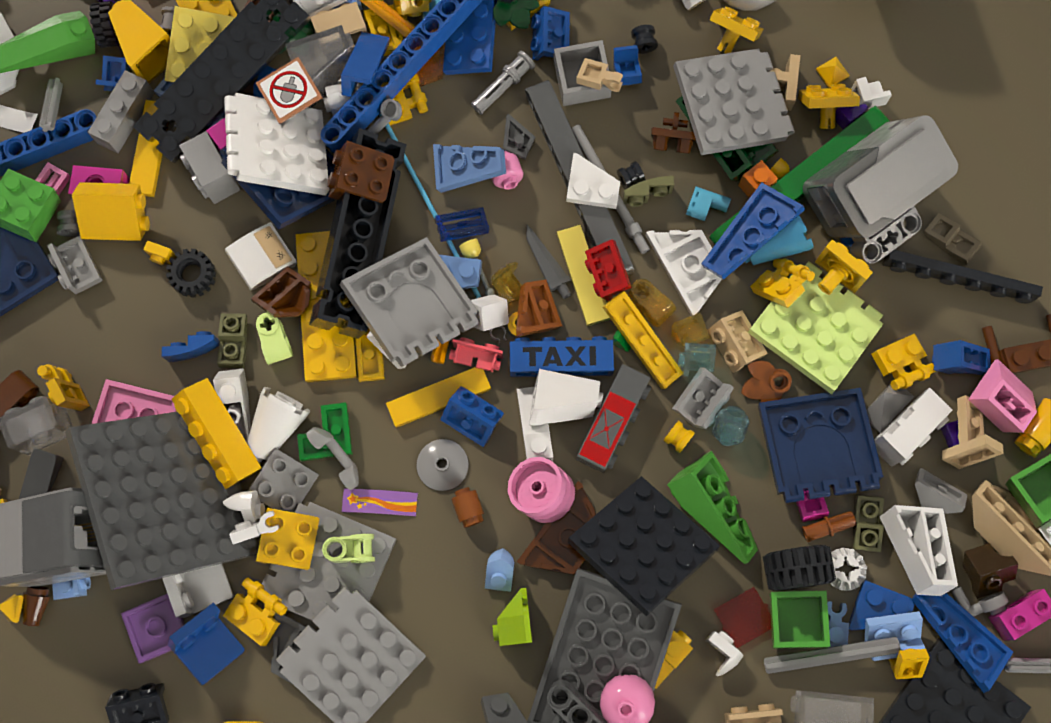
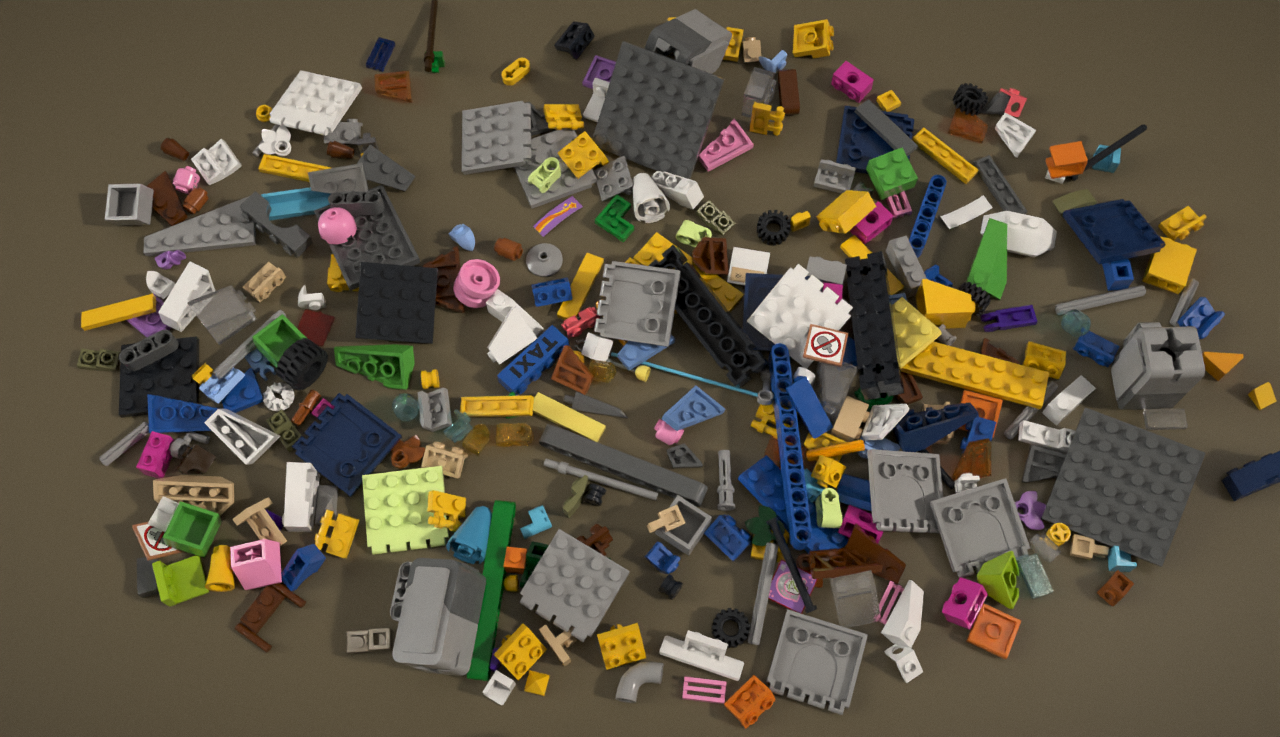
camera: 135 degrees right, 10 degrees down
dark grey slope [19,448,64,499] -> none
light grey axle [39,77,63,132] -> none
blue slope [162,331,220,362] -> none
blue bracket [168,602,245,685] -> none
yellow brick [171,378,262,489] -> none
white plate [223,490,265,524] -> none
white plate [229,511,279,544] -> none
light grey bar [306,427,359,490] -> none
reddish brown bracket [327,141,394,203] -> none
clear blue tile [434,207,490,242] -> none
lime slope [492,588,532,646] -> none
white wing [566,153,620,209] -> none
dark grey brick [576,364,652,473] -> none
red bracket [585,239,632,301] -> none
white wing [645,230,722,318] -> none
blue wing [701,182,805,280] -> none
yellow plate [815,240,873,295] -> none
black plate [883,250,1043,304] -> none
light grey slope [915,468,967,514] -> none

